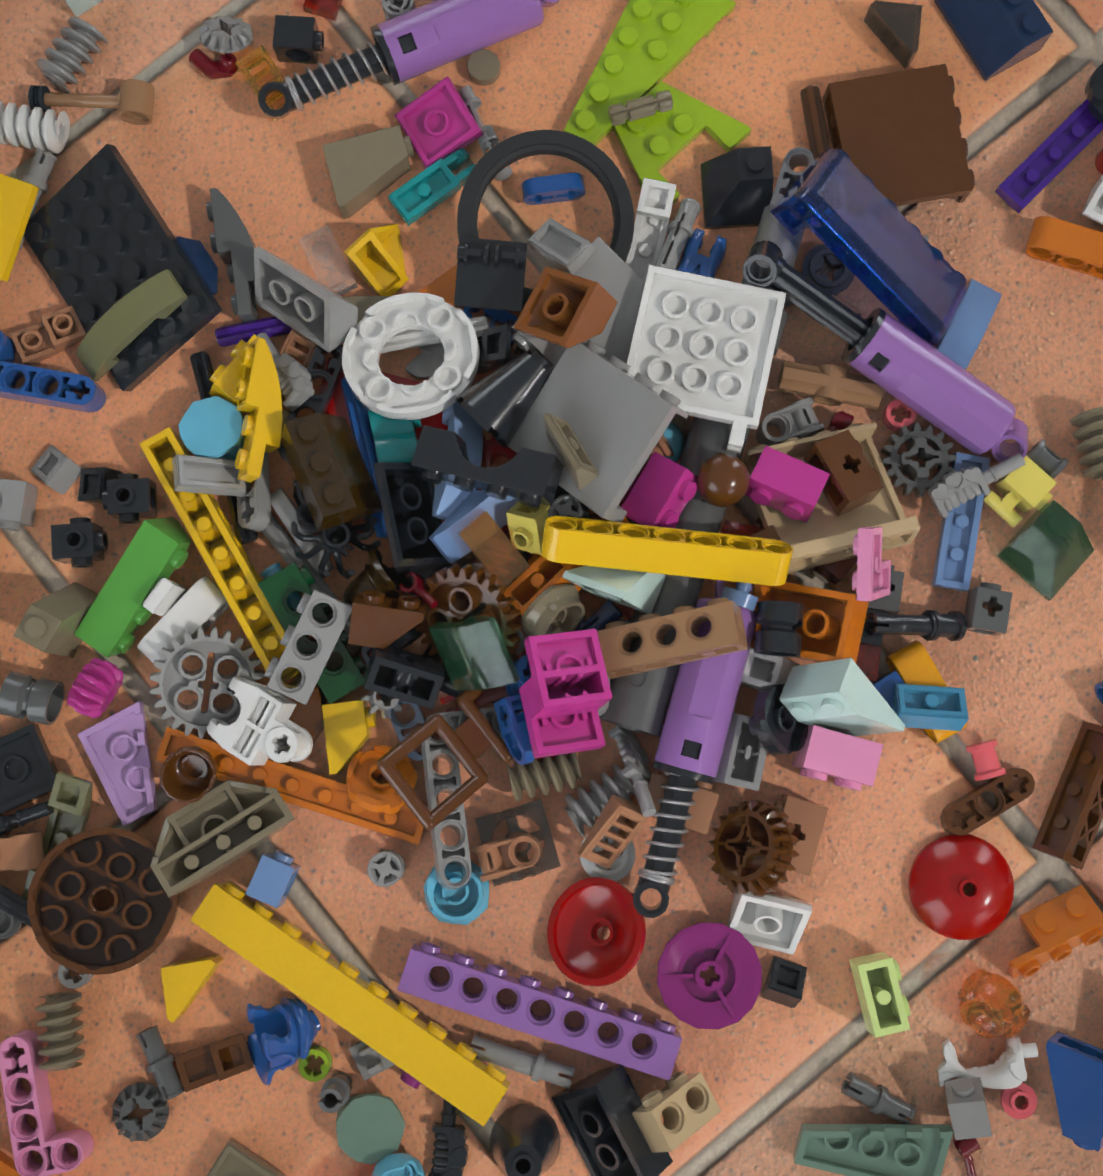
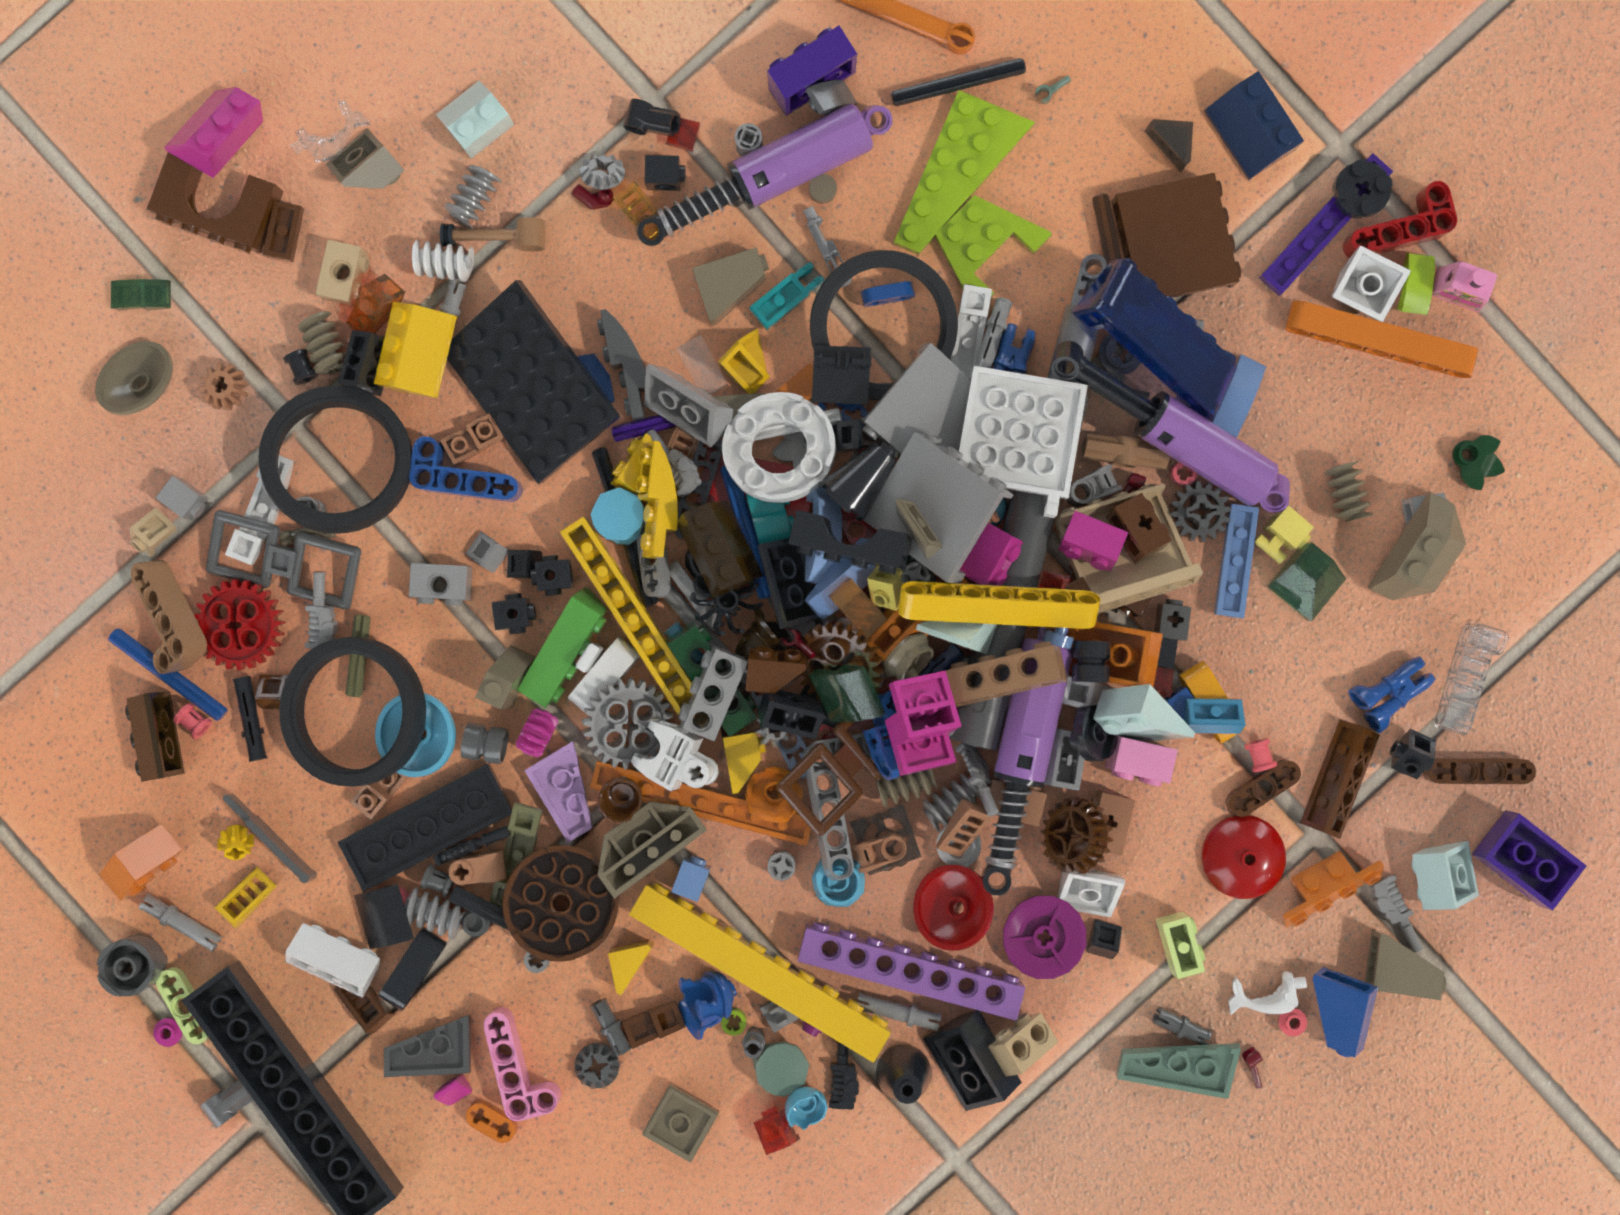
camera: 10 degrees left, 5 degrees up
dark tan piece [35,991,85,1071] -> none
olive slope [76,269,188,381] -> none
light grey tile [172,454,246,497] -> none
dark pink tile [395,76,484,168] -> none
dark orange slope [513,266,618,348] -> none
light grey tile [526,218,596,274] -> none
dark tan axle [608,90,673,126] -> none
reddish brown hair [696,452,750,508] -> none
black slope [700,146,774,229] -> none
bright pink plate [852,526,891,601] -> none
black pin [864,610,967,641] -> none
light grey piece [928,453,1025,518] -> none
light grey brick [944,1077,992,1140] -> none
clear orange hair [957,968,1031,1039] -> none
dark grey brick [964,582,1012,636] -> none
dark grey bush [1026,439,1069,479] -> none

